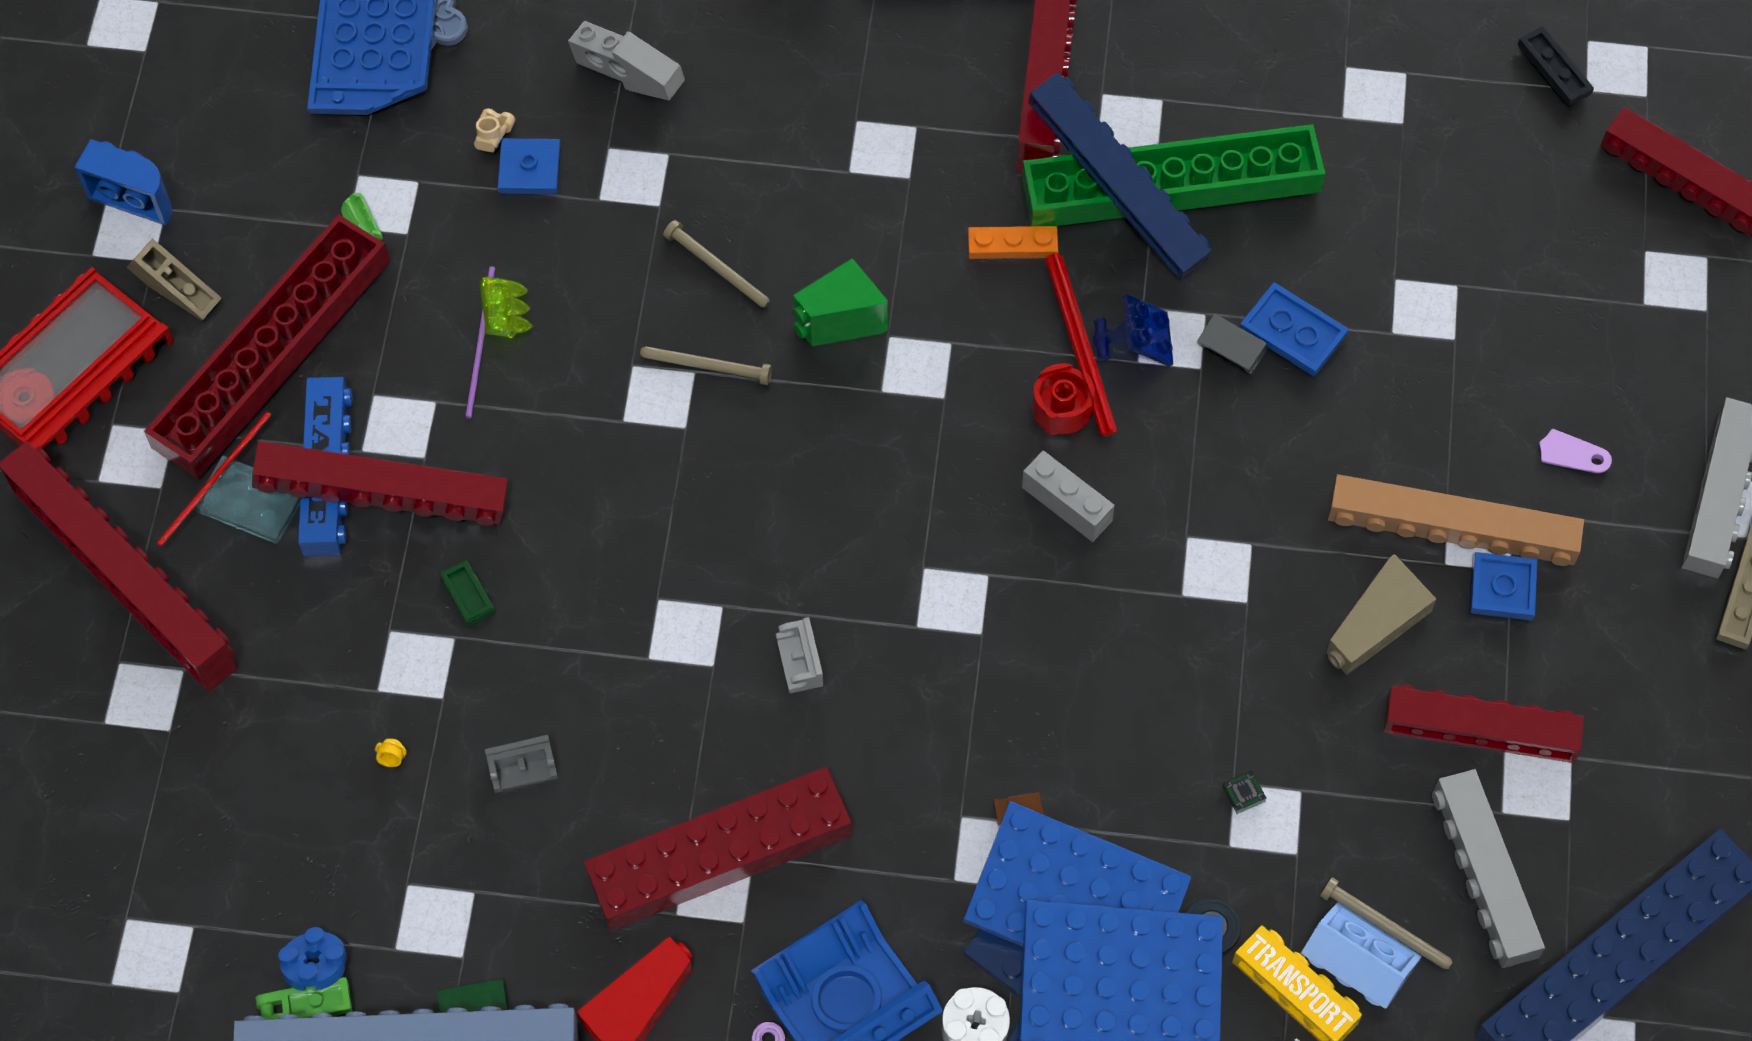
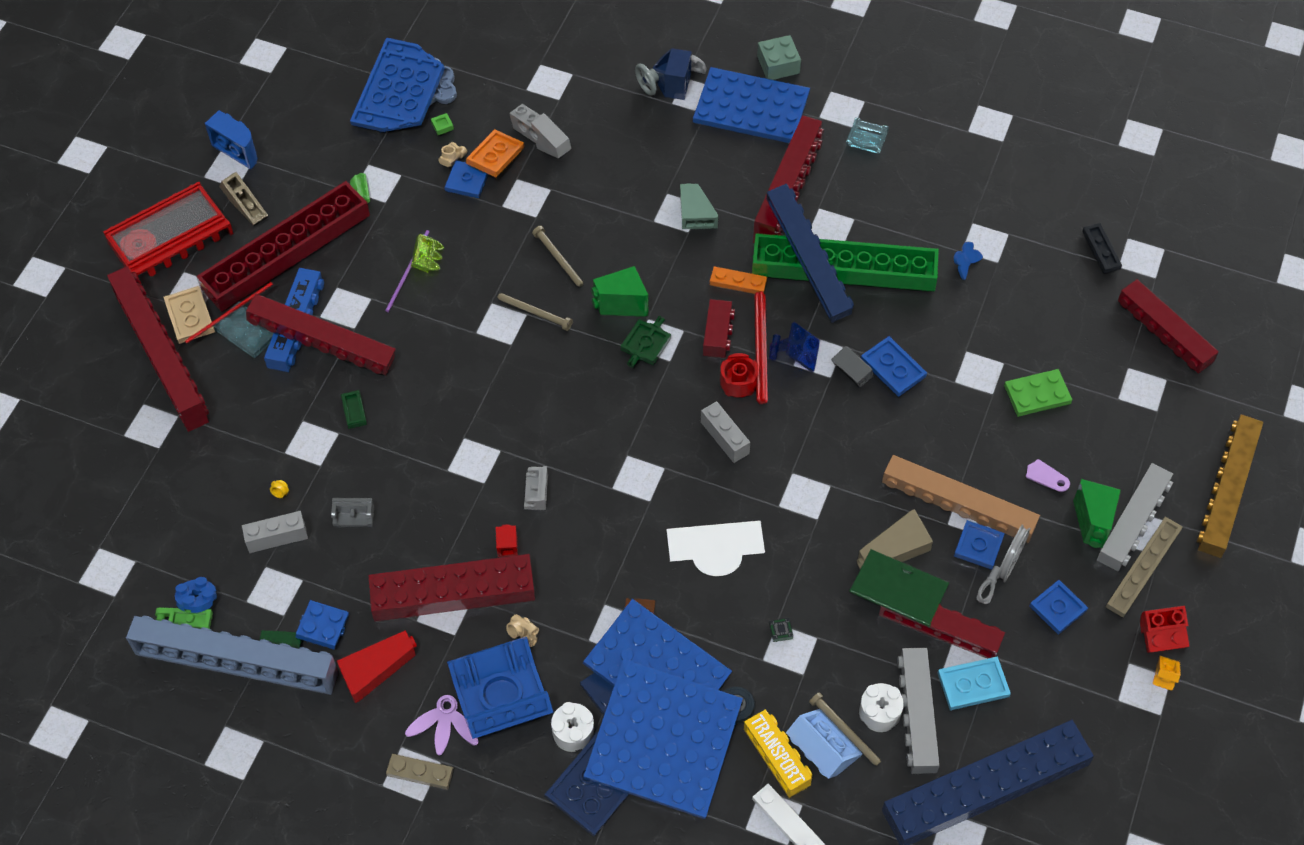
camera: 15 degrees right, 5 degrees down
none -> tan plate [164,286,215,344]
none -> light grey brick [242,511,308,553]
none -> blue plate [296,600,349,650]
none -> bright green plate [431,113,454,135]
none -> orange plate [466,129,524,177]
none -> red brick [496,524,518,557]
none -> tan plate [506,614,539,647]
none -> dark green plate [620,316,671,368]
none -> white sticker [667,521,765,576]
none -> sand green slope [680,183,718,229]
none -> dark red brick [703,299,735,358]
none -> dark green container [849,549,949,627]
none -> white brick [859,683,903,732]
none -> medium azure plate [937,656,1011,710]
none -> blue animal [954,242,983,280]
none -> light grey piece [976,566,1000,604]
none -> light grey wedge [996,524,1031,583]
none -> bright green plate [1004,369,1072,417]
none -> blue plate [1029,580,1088,635]
none -> green slope [1073,479,1121,548]

